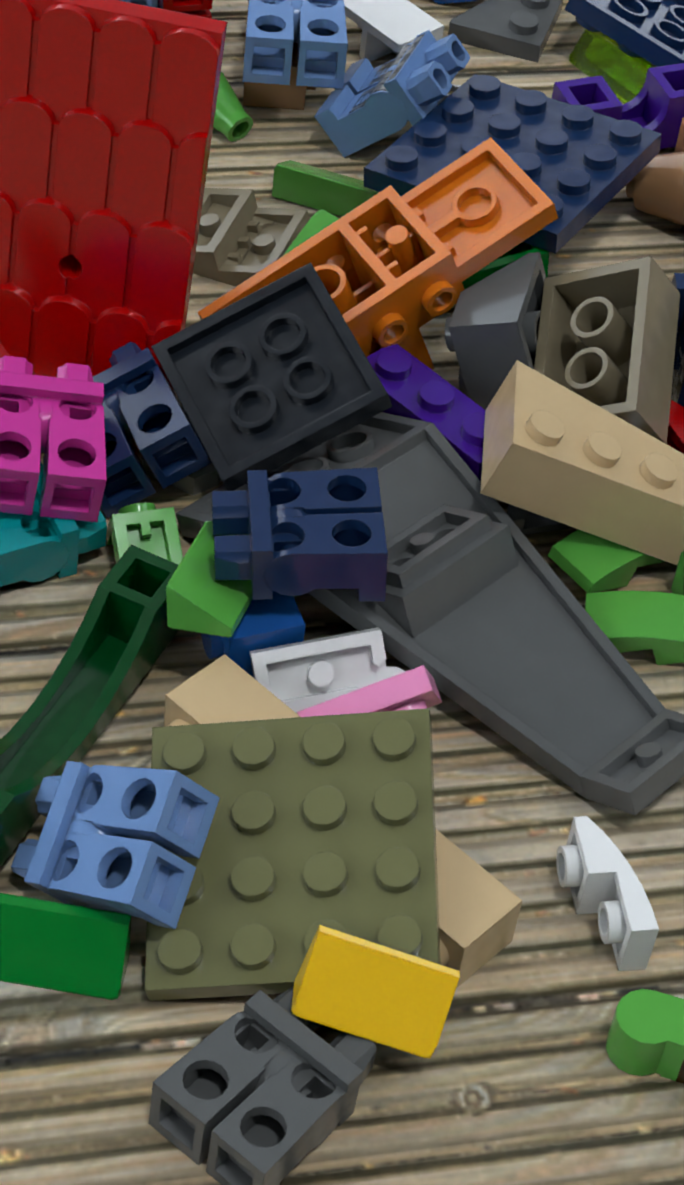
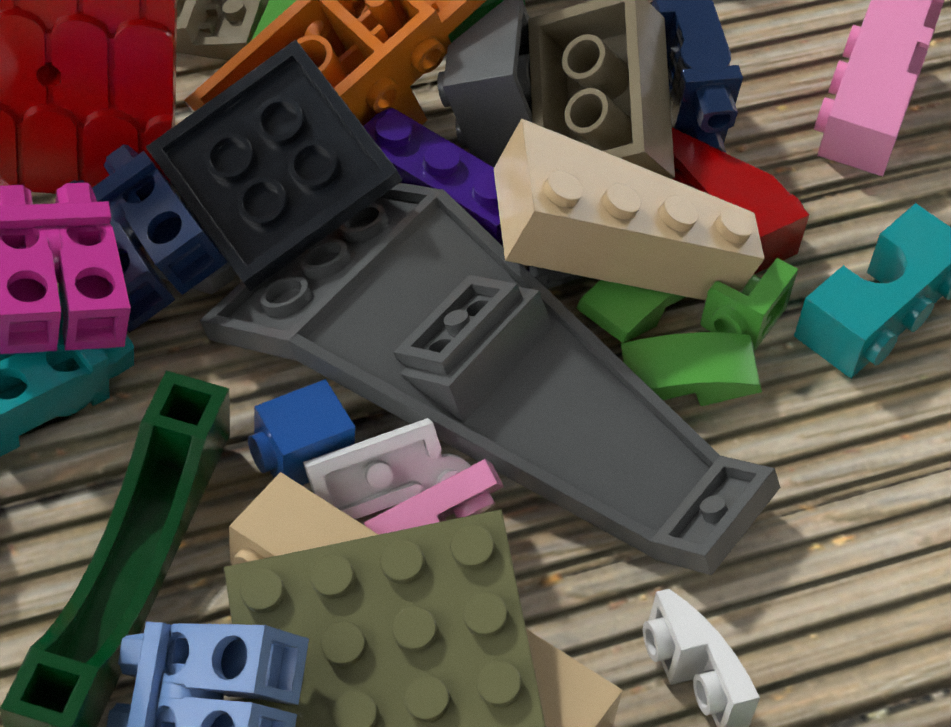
camera: 10 degrees left, 5 degrees up
bright green bracket [106,502,183,565] -> none
bright green slope [166,521,253,638] -> none
dark blue hips [212,467,388,602] -> none

